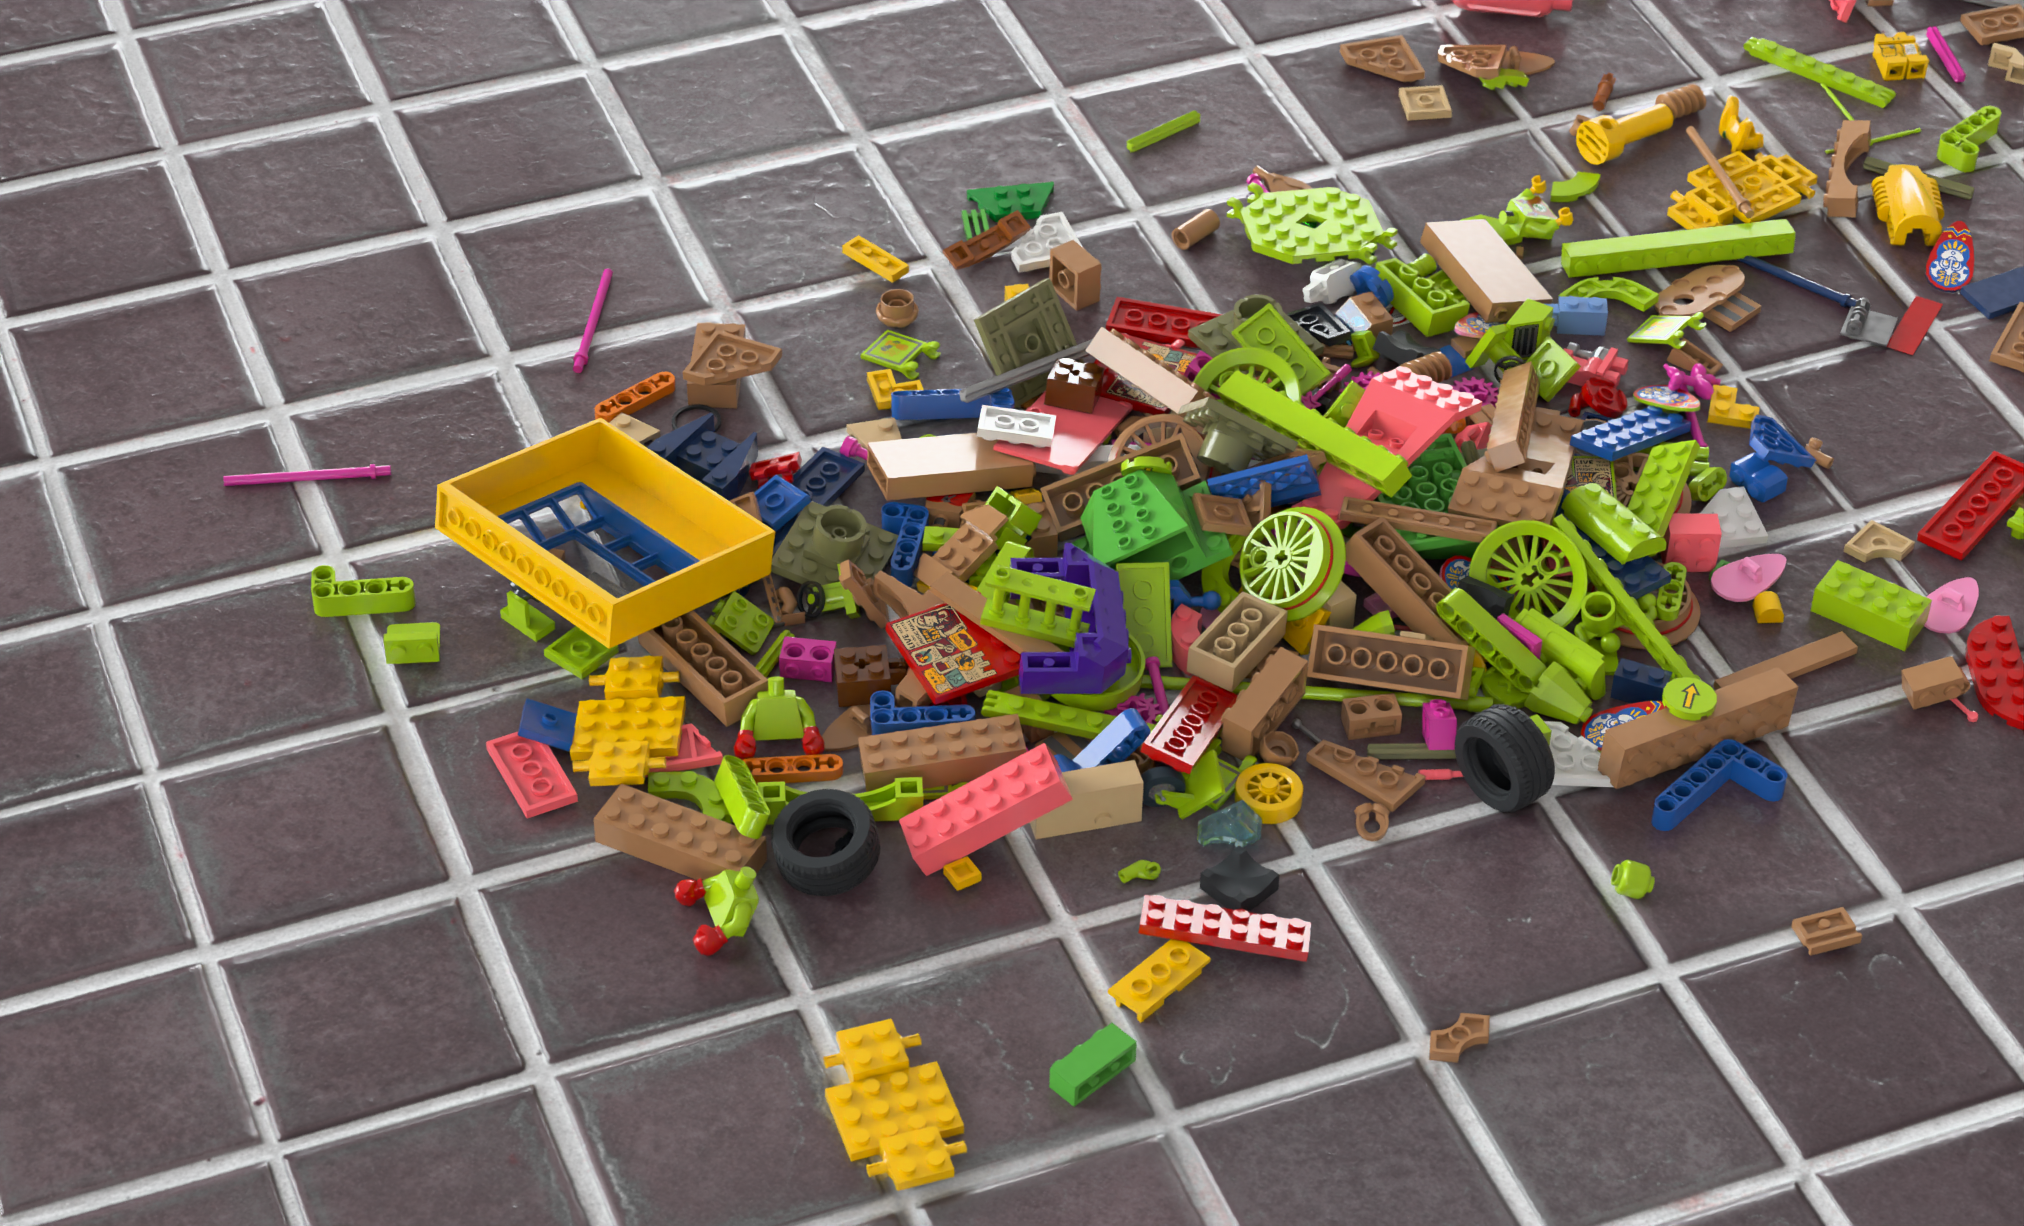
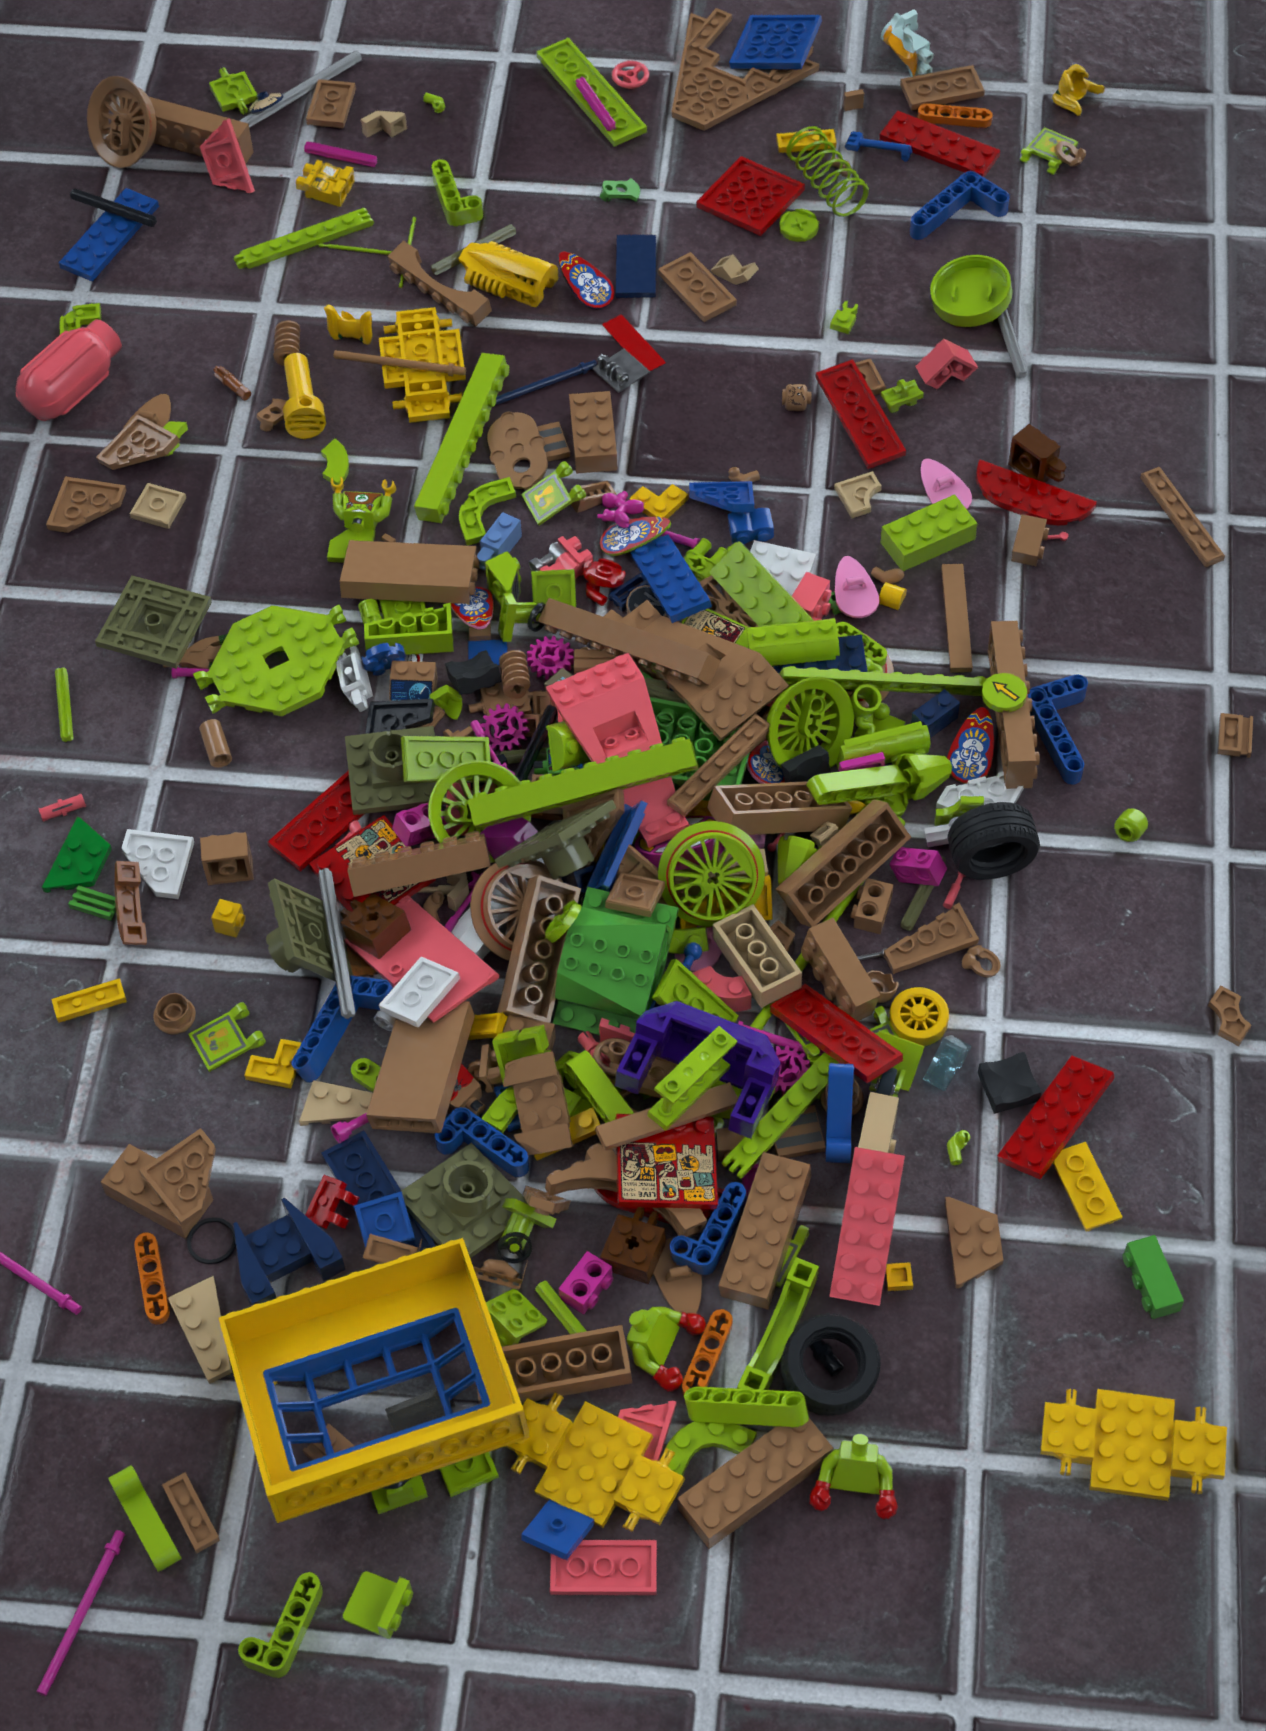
camera: 60 degrees left, 15 degrees up
none -> coral pin [38,794,86,822]
none -> olive piece [95,575,212,669]
none -> lime beam [108,1465,182,1573]
none -> medium nougat plate [162,1472,220,1553]
none -> medium nougat brick [569,391,617,474]
none -> medium nougat head [782,384,811,411]
none -> medium nougat arm [871,567,904,584]
none -> medium nougat wing [945,1197,1003,1288]

